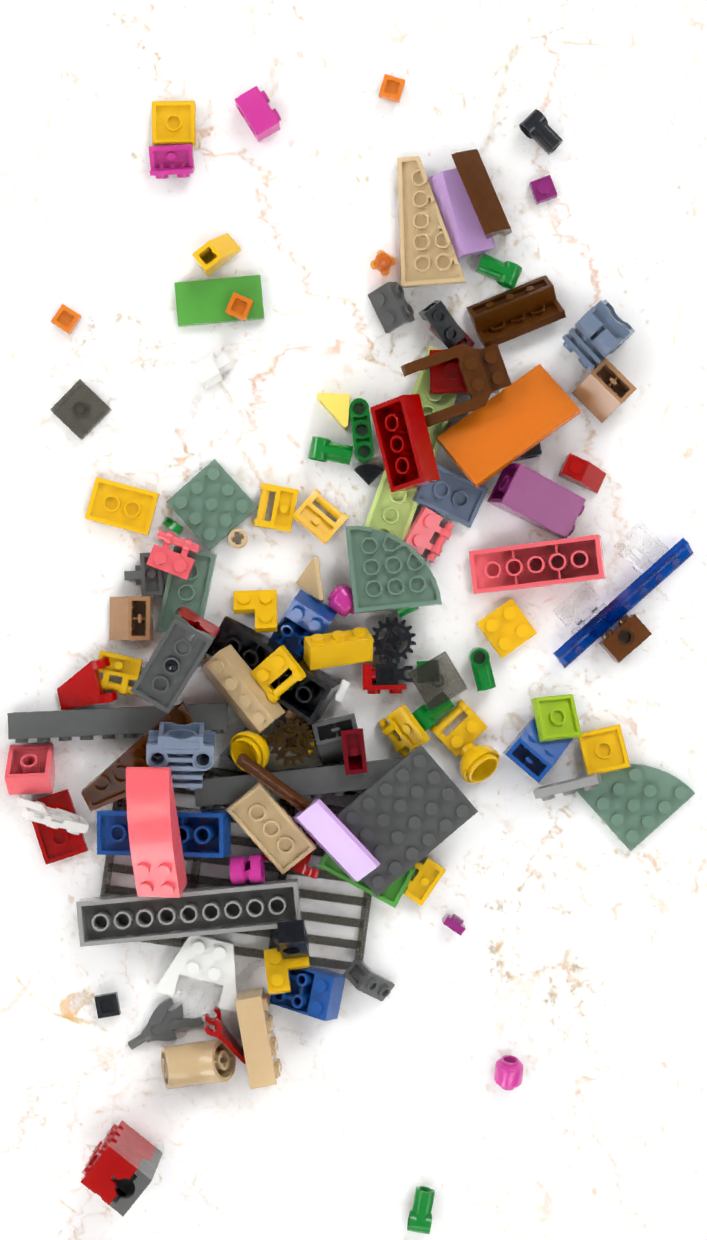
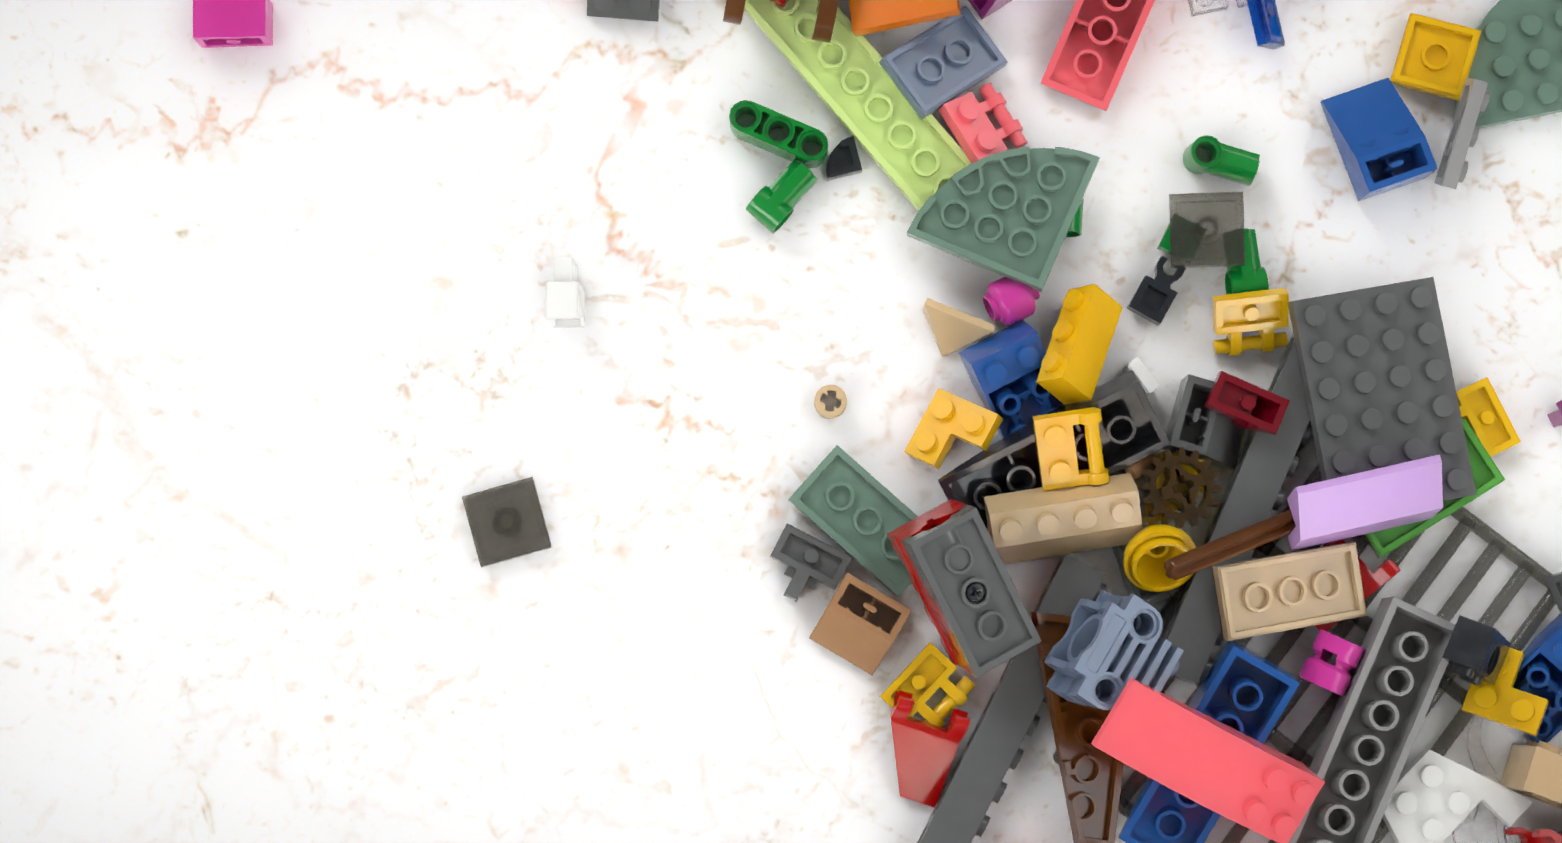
camera: 65 degrees left, 5 degrees down
orange plate [51,304,82,335] -> none
yellow plate [85,477,160,536] -> none
coral plate [146,530,200,580] -> none
dark pink bracket [149,144,195,179] -> none
yellow plate [152,101,196,146] -> none
green tile [162,517,184,535] -> none
sand green plate [166,459,258,550] -> none
bright green tile [174,275,264,327] -> none
yellow slope [192,233,242,277] -> none
orange plate [225,292,254,322] -> none
yellow plate [253,483,299,533] -> none
yellow plate [292,489,350,544] -> none
light yellow slope [316,393,350,431] -> none
red bracket [363,664,407,694] -> none
red brick [370,394,440,493] -> none
black gear [372,617,416,663] -> none
yellow plate [430,699,488,757] -> none
yellow piece [460,743,500,783] -> none
yellow plate [476,598,537,659] -> none
lime tile [531,694,582,742] -> none

